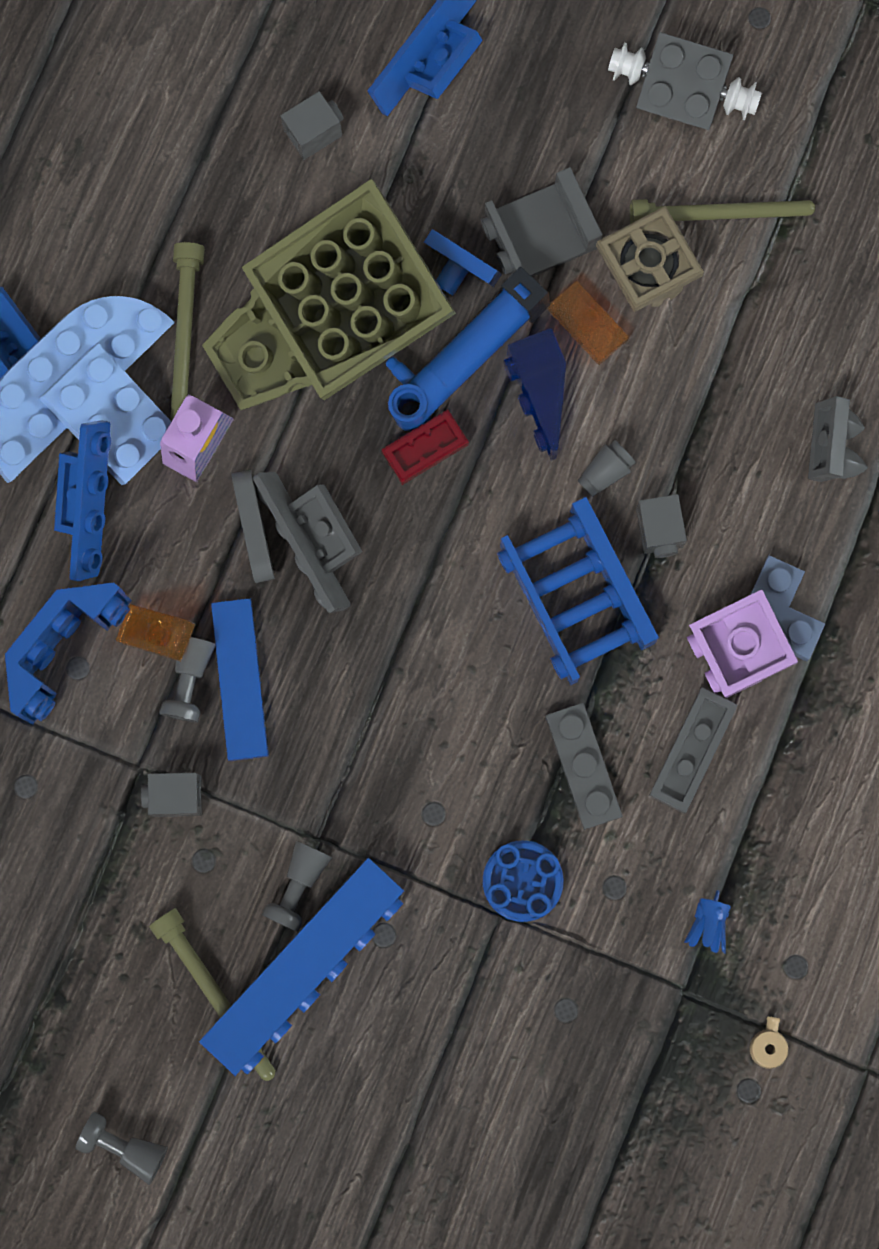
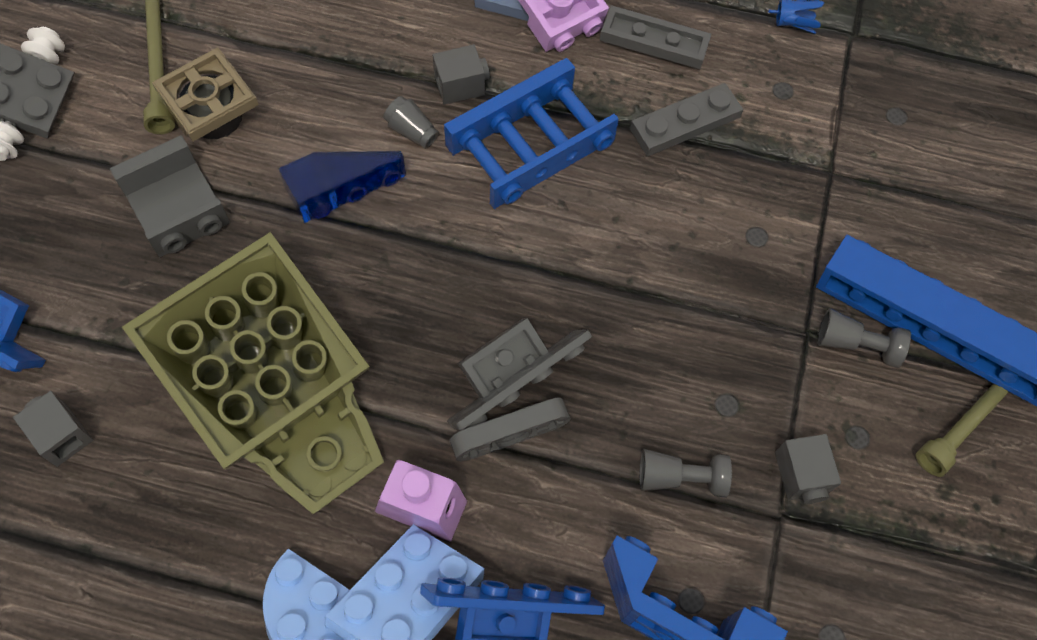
camera: 105 degrees left, 15 degrees down
clear orange plate [115,604,195,662] -> none
olive piece [170,242,205,422] -> none
blue tile [211,598,269,761] -> none
dark red plate [381,410,469,485] -> none
blue piece [386,266,551,432] -> none
blue tile [424,229,502,296] -> none
blue tile [483,841,563,922] -> none
clear orange plate [547,281,629,365] -> none

